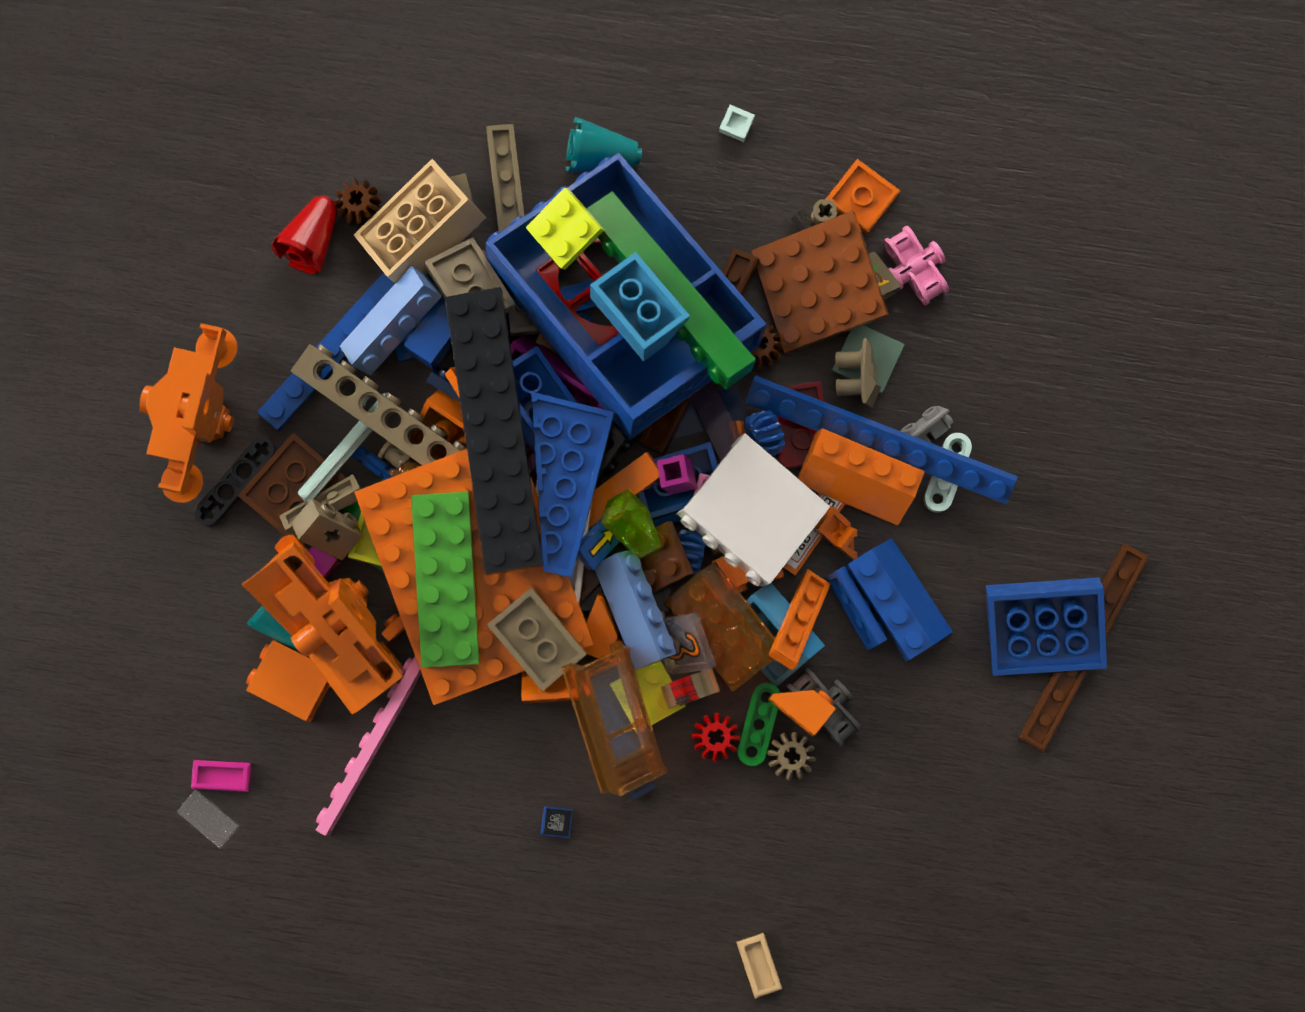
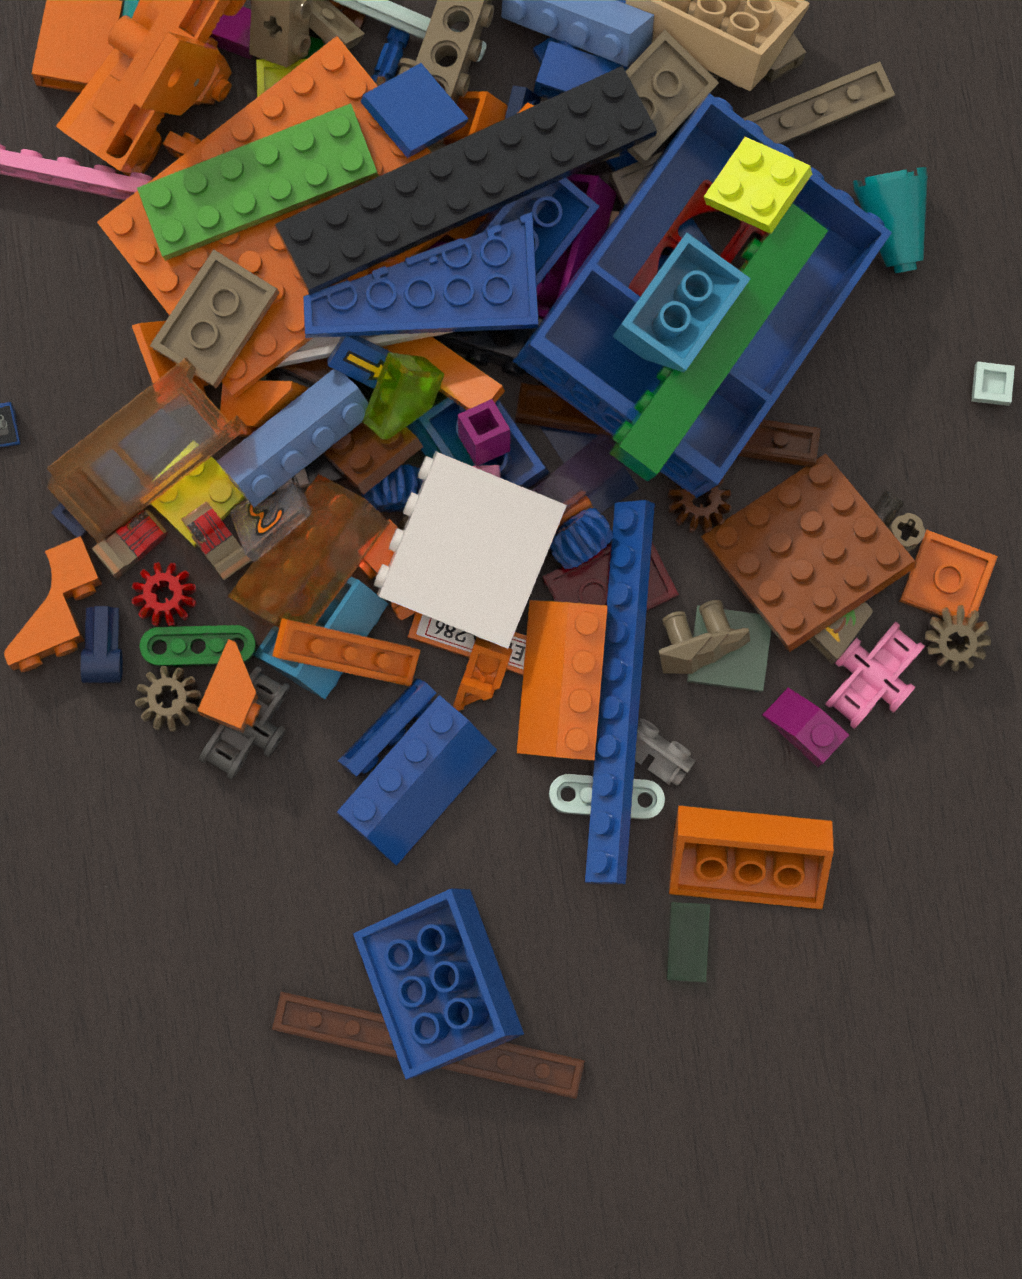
camera: 65 degrees right, 0 degrees up
none -> orange arch [4,536,102,672]
none -> dark blue piece [81,606,123,683]
none -> leg [92,509,168,581]
none -> blue tile [360,63,468,158]
none -> clear green tile [666,902,710,983]
none -> orange slope [669,806,834,909]
none -> magenta slope [762,687,849,767]
none -> dark tan gear [925,605,991,671]

